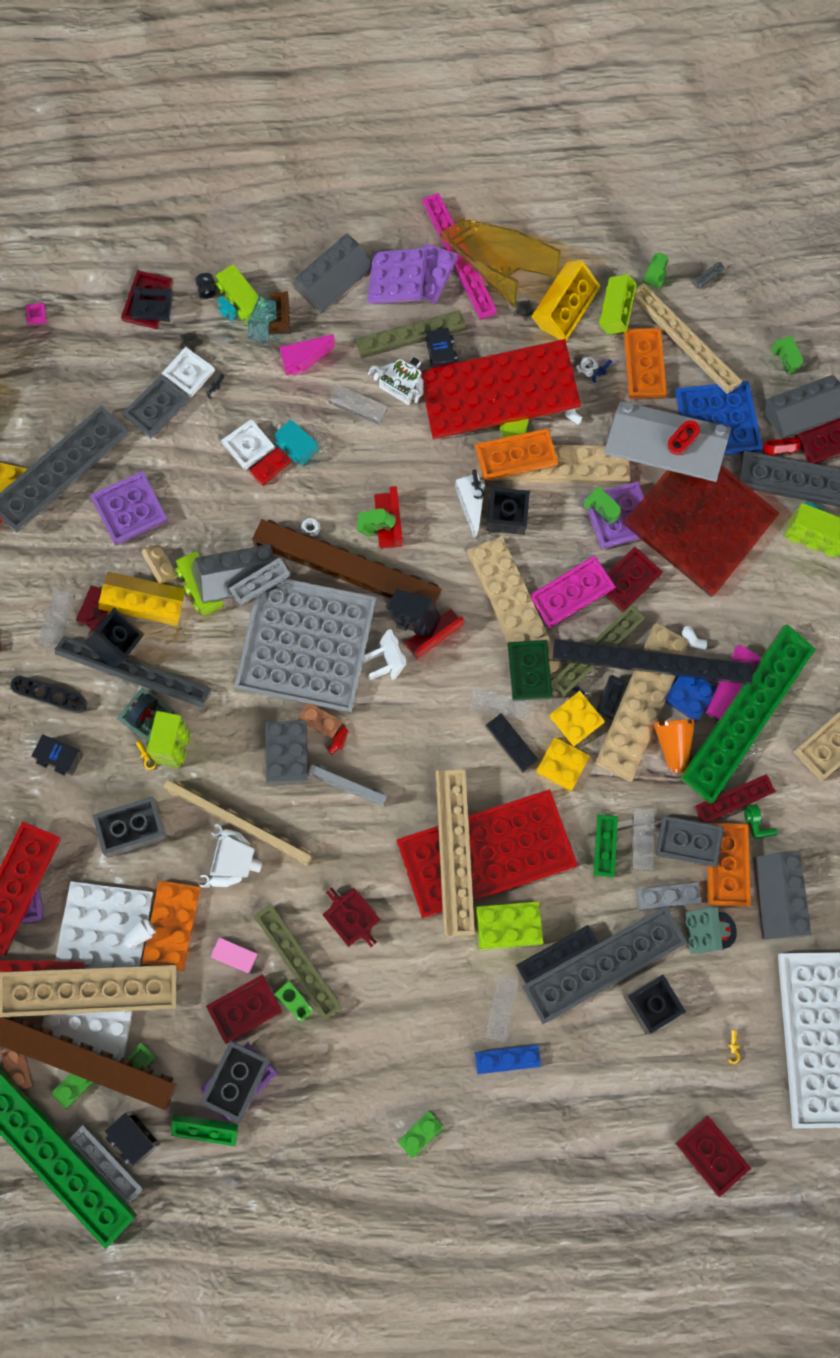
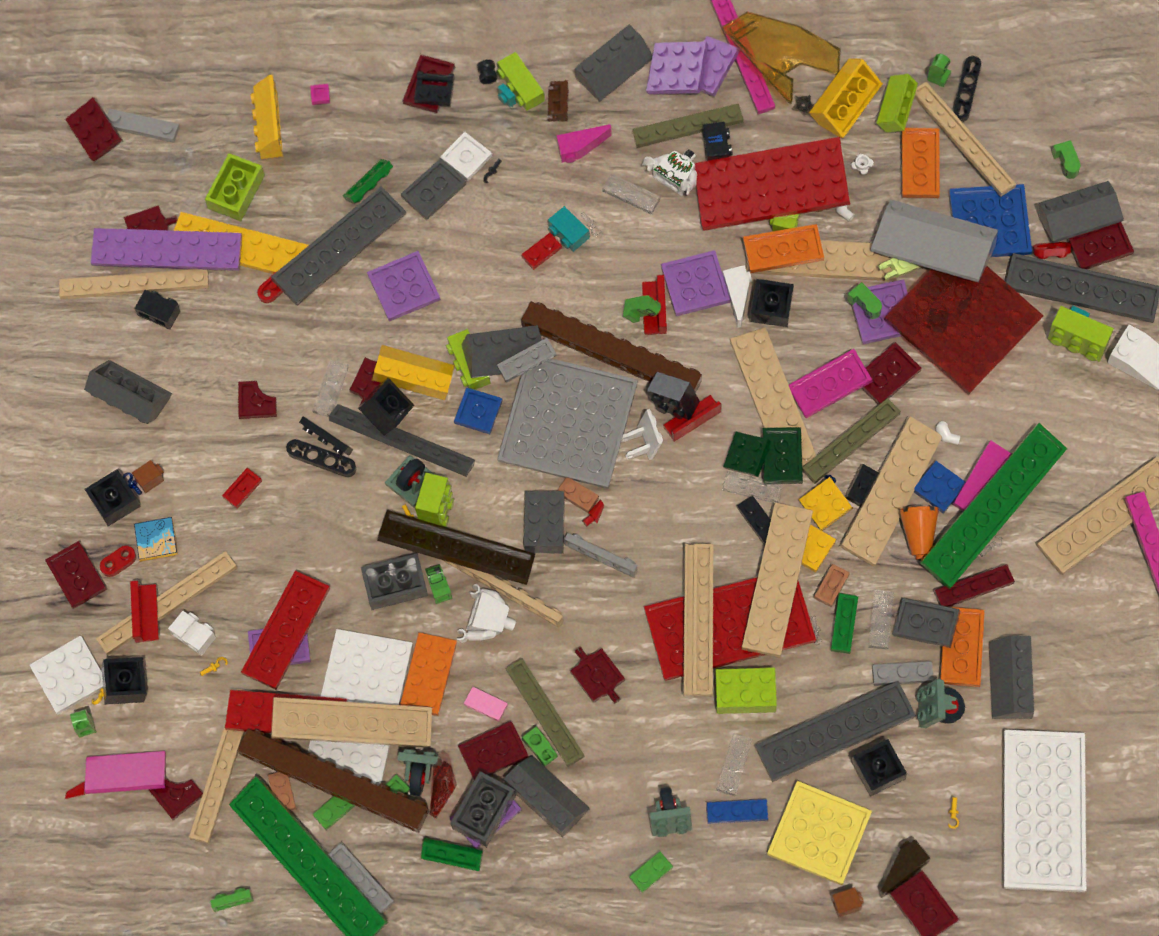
camera: 15 degrees right, 5 degrees down
black brick [31,734,83,776] -> none
black brick [105,1111,160,1166] -> none
white cone [123,919,156,949] -> none
tan plate [141,545,178,584] -> none
clear smoke plate [180,331,203,353] -> none
white plate [221,419,275,471] -> none
clear light blue slope [248,296,276,344] -> none
white plate [301,518,320,537] -> none
black hand [471,469,484,499] -> none
black plate [515,925,598,984] -> none
black plate [552,639,753,685] -> none
clear blue hand [592,359,612,383] -> none
red plate [667,420,700,455] -> none
dark grey axle [693,262,725,289] -> none
green plate [744,804,778,839] -> none
none -> black plate [299,416,353,456]
none -> green plate [343,159,393,203]
none -> dark brown plate [377,510,535,585]
none -> plate [398,749,442,796]
none -> bright green leg [425,564,452,604]
none -> clear red wing [430,761,457,818]
none -> blue plate [454,388,503,434]
none -> dark grey slope [504,756,590,838]
none -> sand green plate [650,787,692,837]
none -> medium lavender plate [661,250,730,316]
none -> dark green plate [723,431,771,477]
none -> tan plate [742,503,813,658]
none -> light yellow plate [767,781,872,885]
none -> nougat plate [814,564,850,607]
none -> dark orange brick [831,887,864,918]
none -> yellowish green hinge [878,258,923,280]
none -> dark brown slope [879,839,930,898]
none -> black beam [953,56,981,122]

